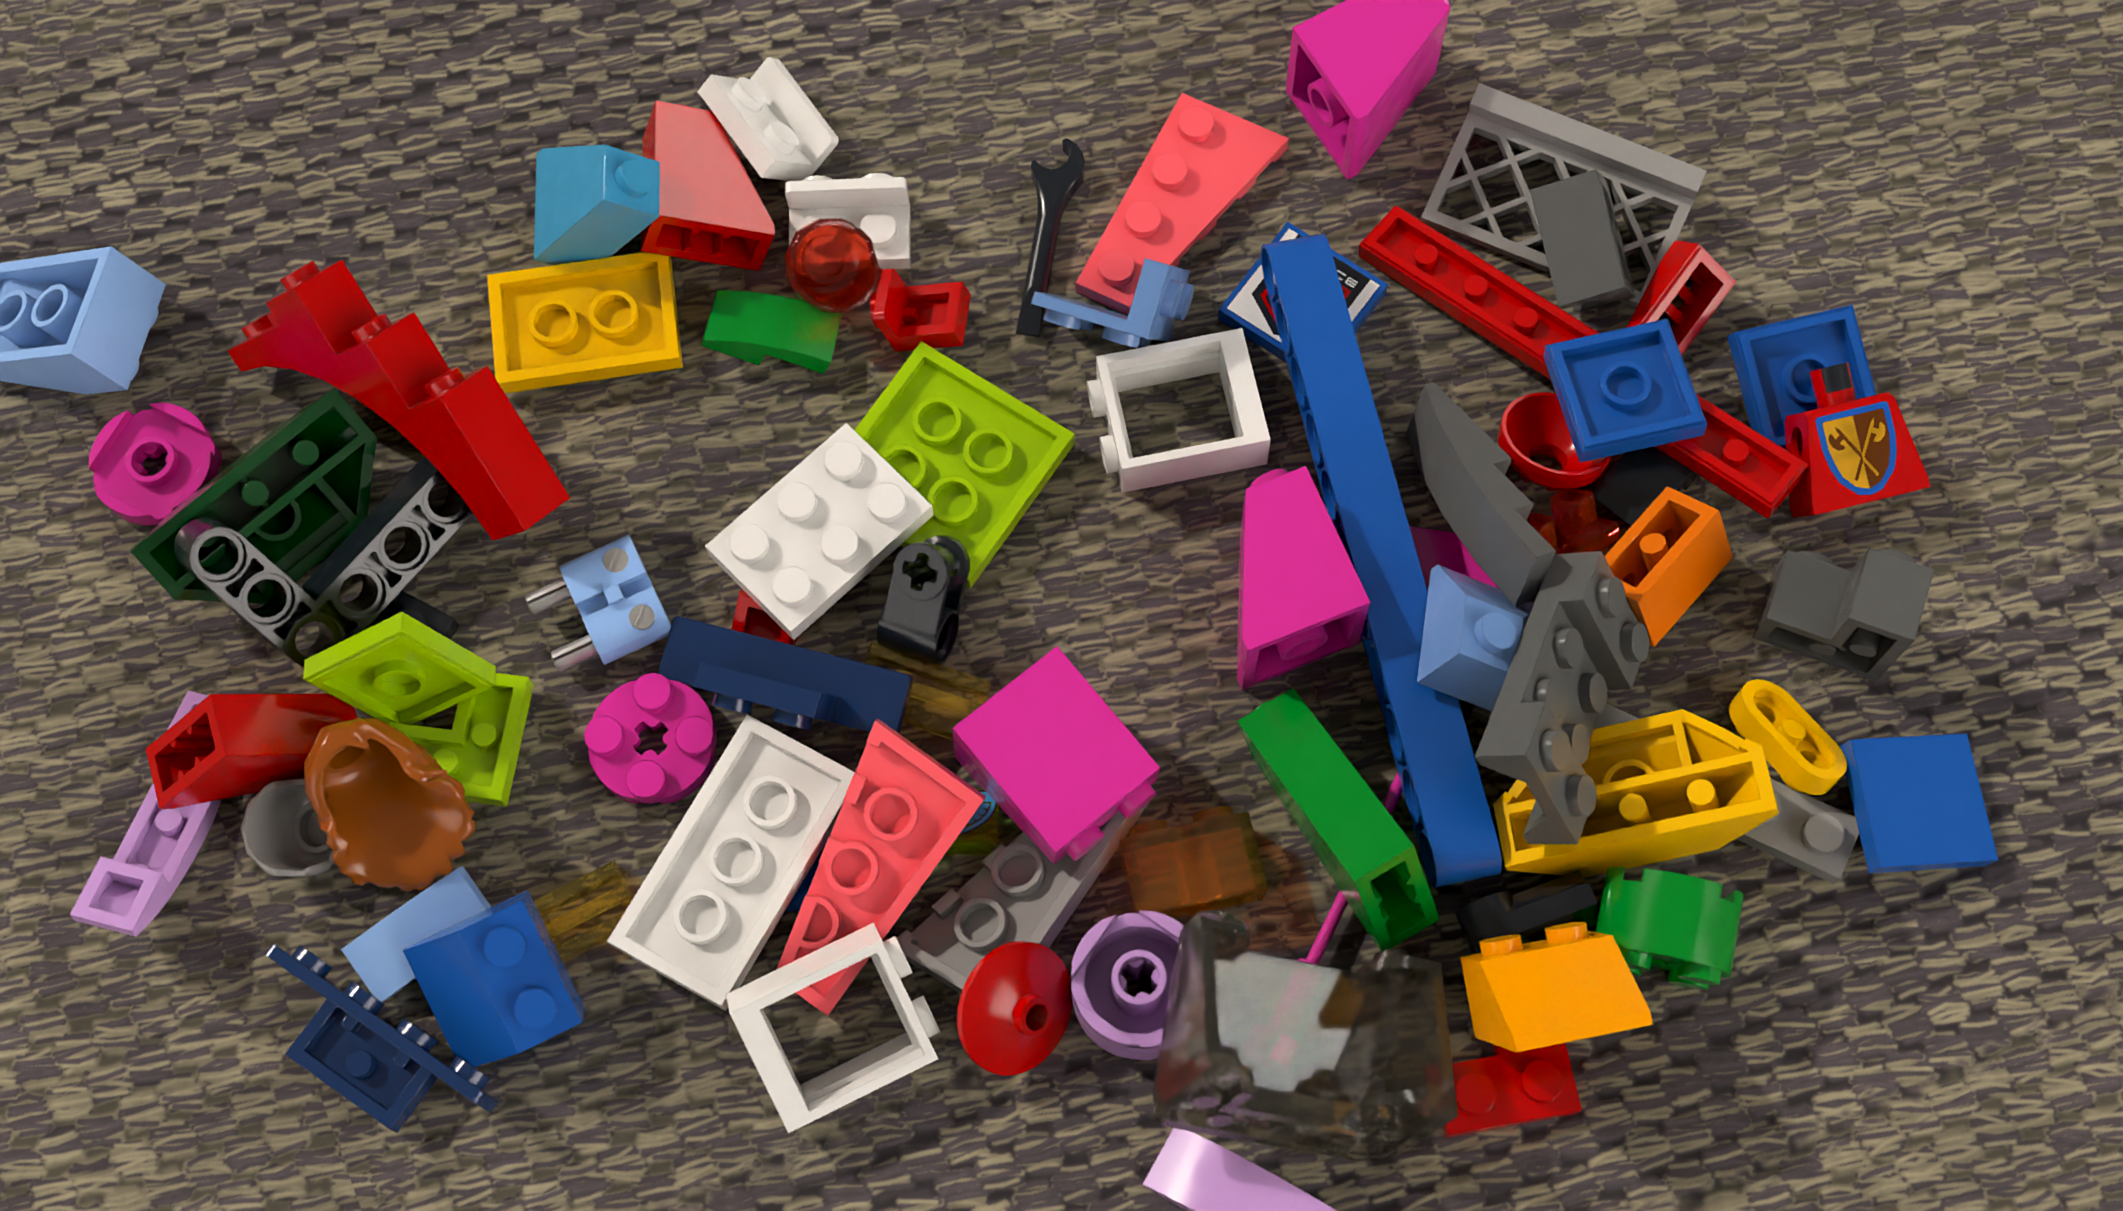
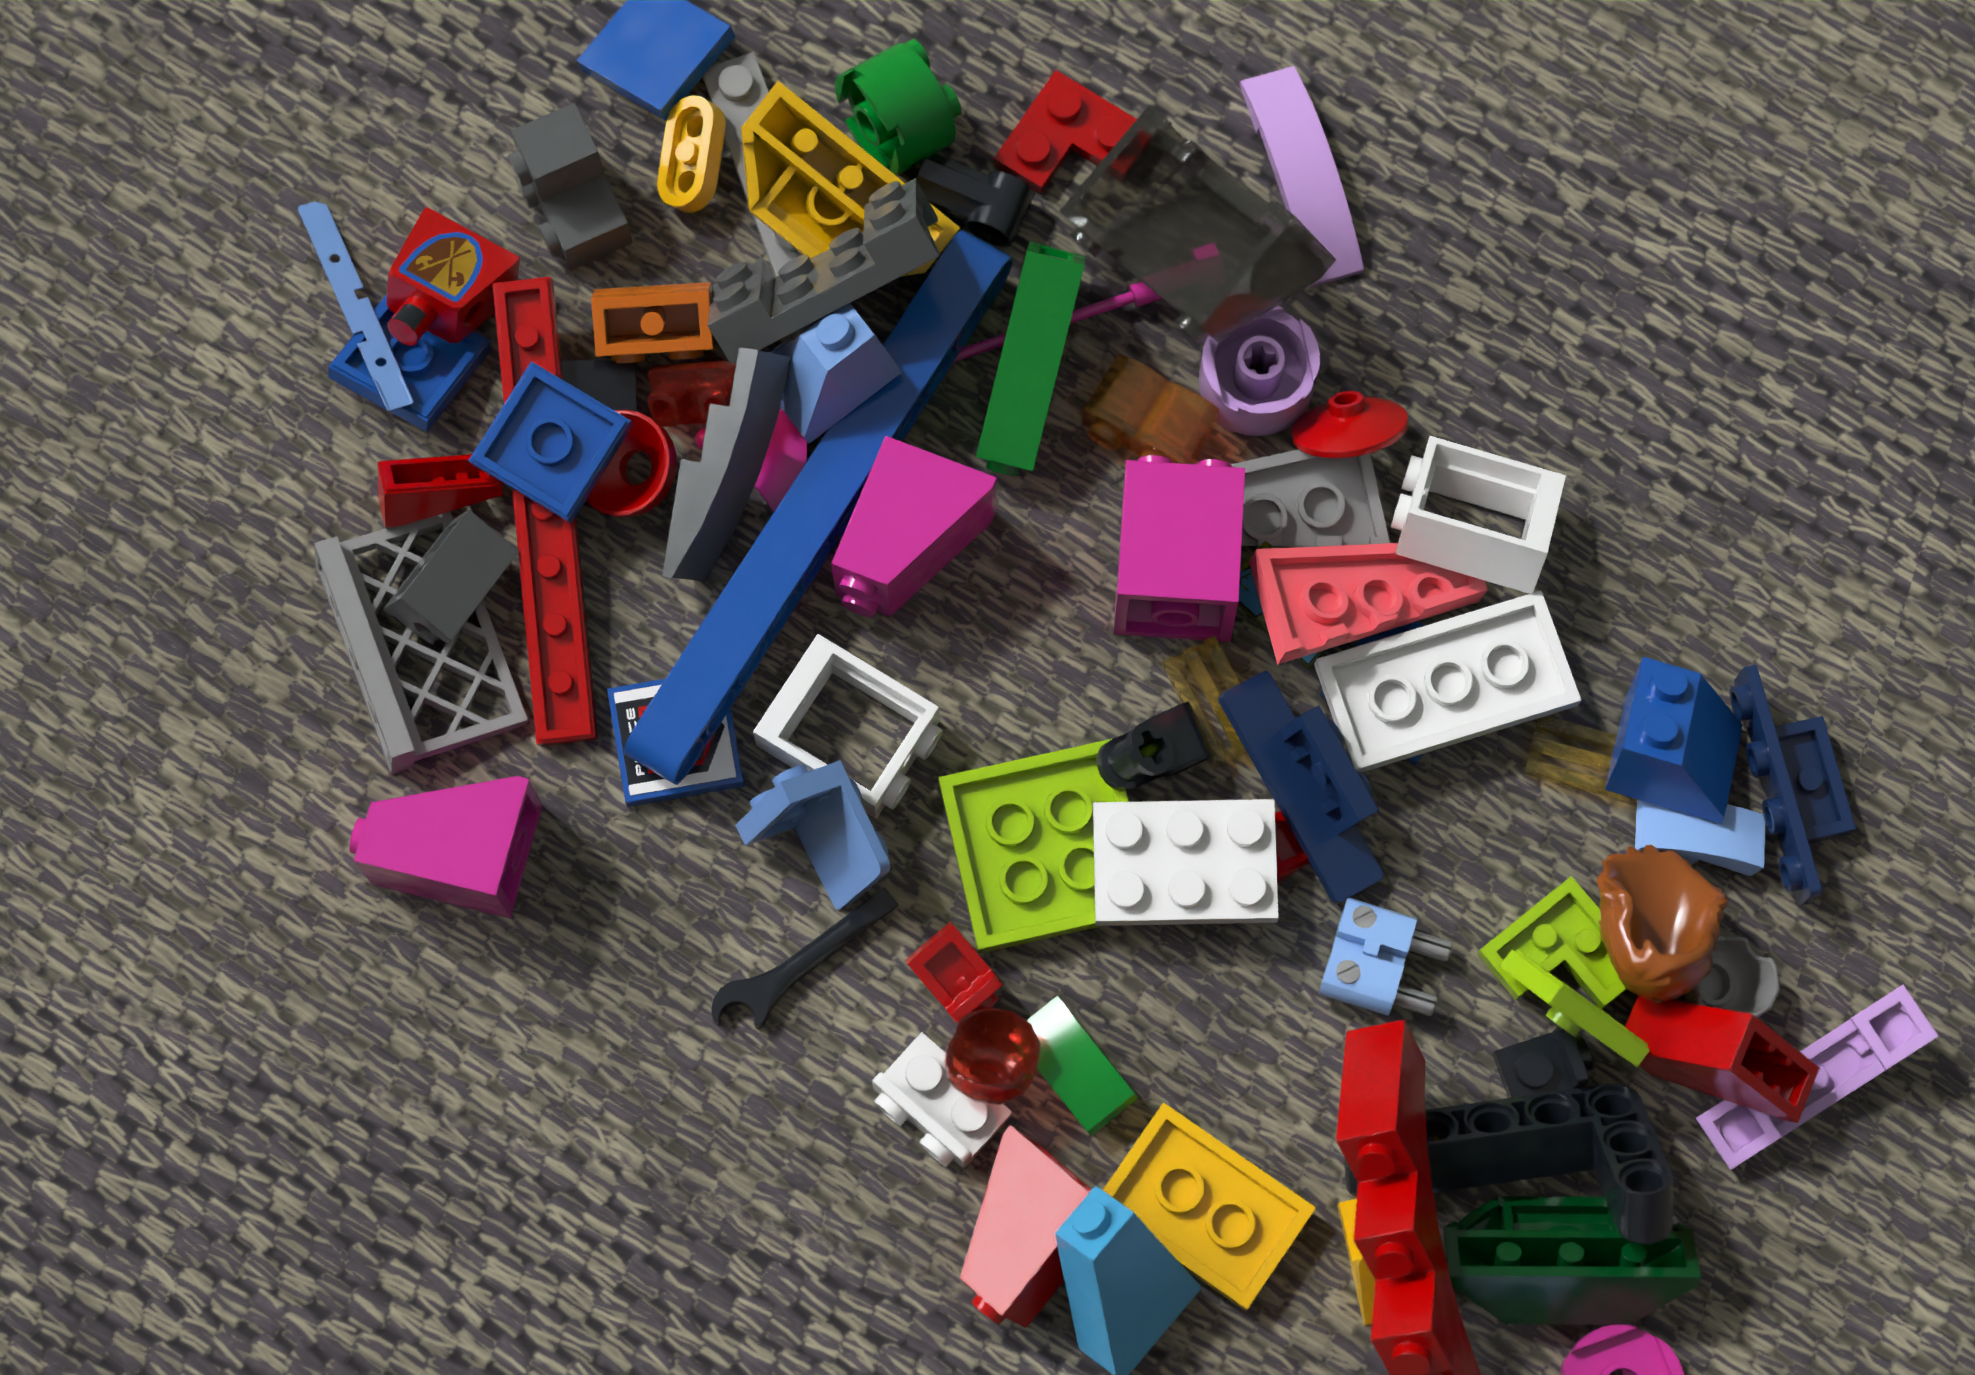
camera: 140 degrees left, 5 degrees up
dark pink plate [584,673,717,805] -> none
white bracket [697,57,839,181] -> none
coral wing [1076,93,1289,315] -> none
light orange slope [1460,922,1653,1052] -> none
none -> medium blue piece [298,201,414,411]

